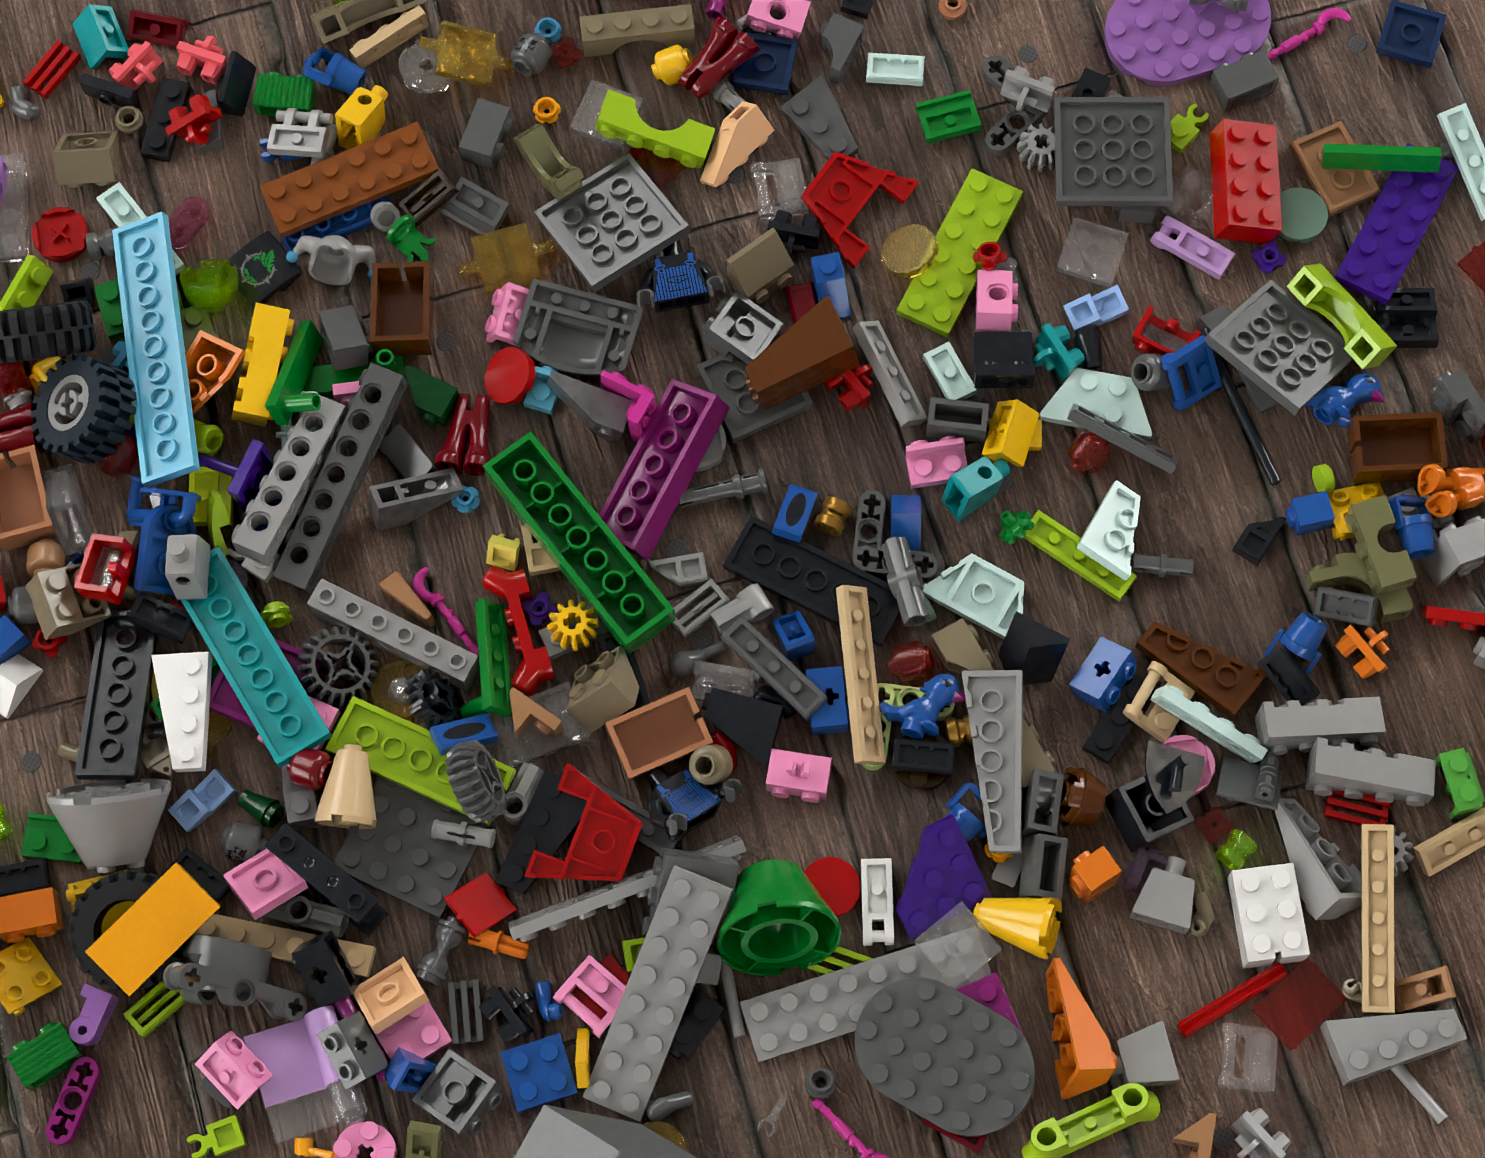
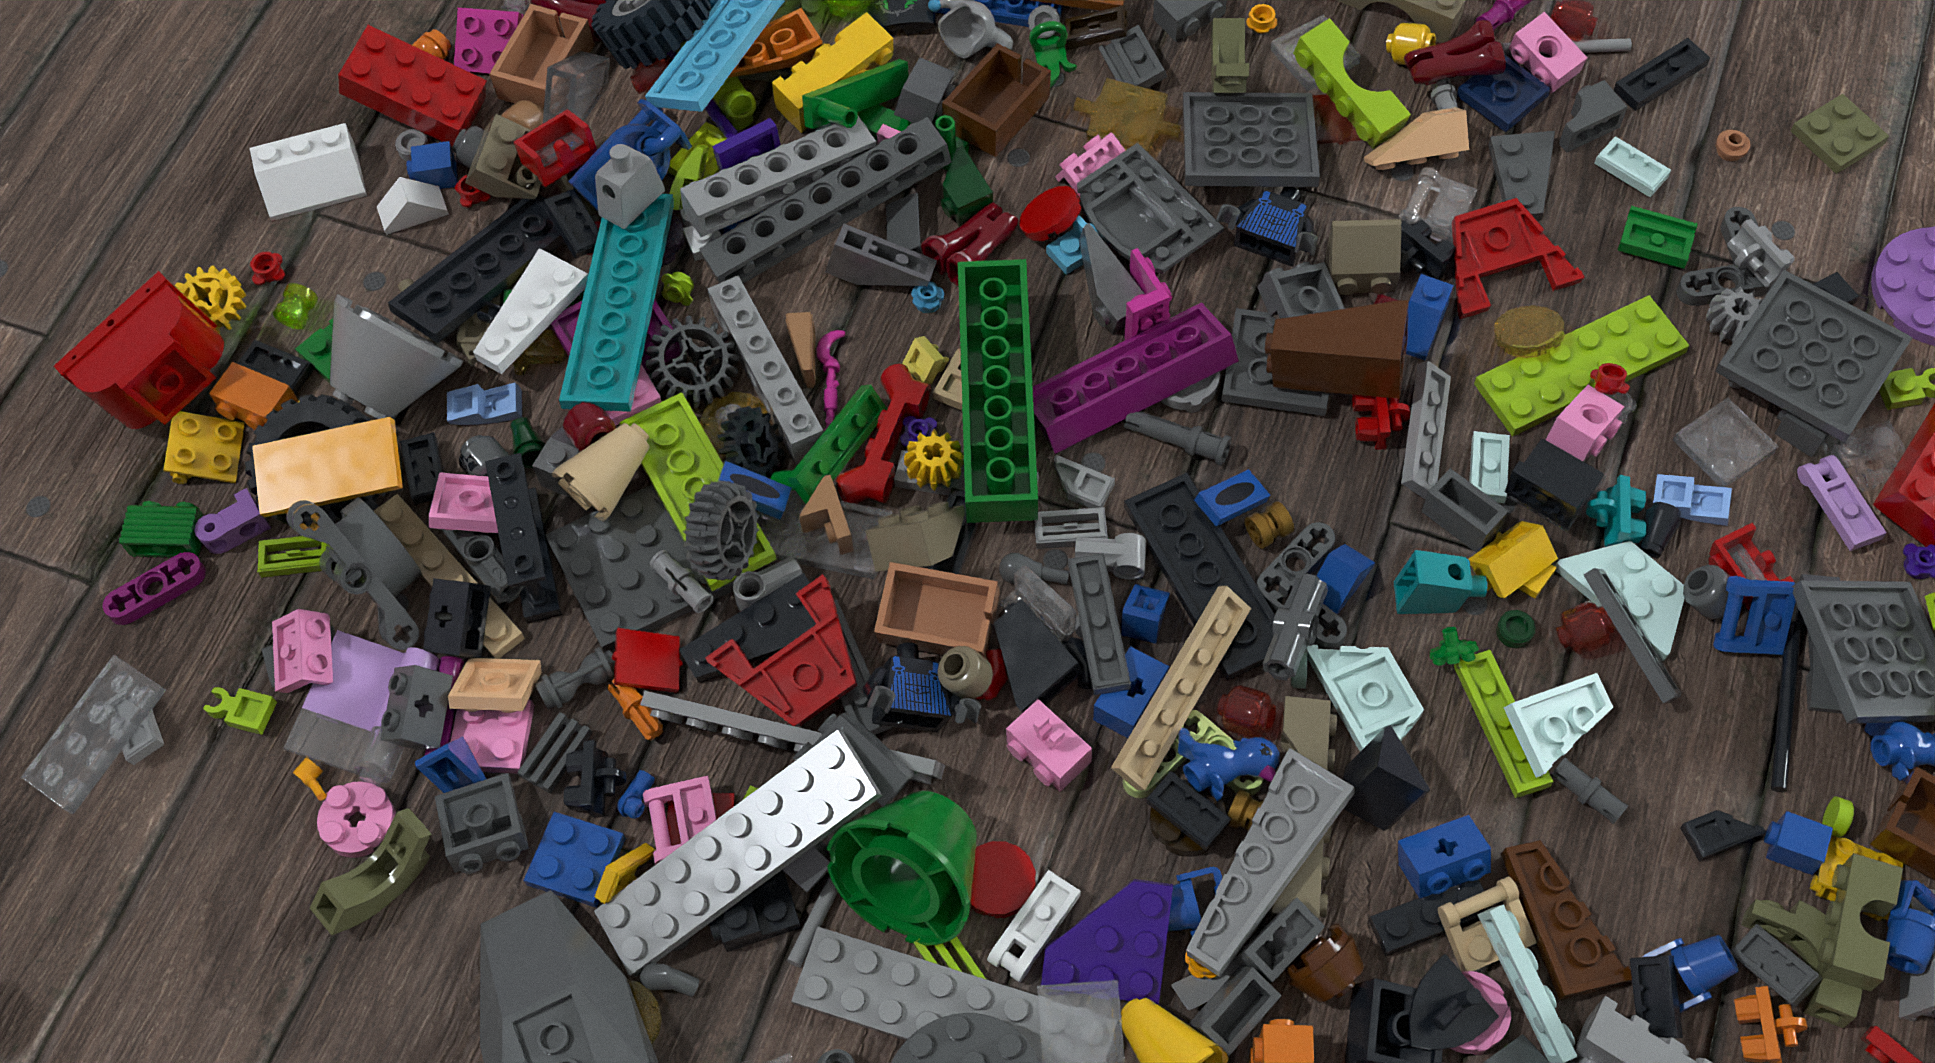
camera: 35 degrees right, 10 degrees down
bright pink bracket [905,436,967,489] -> none
none -> dark green tile [1496,610,1536,649]

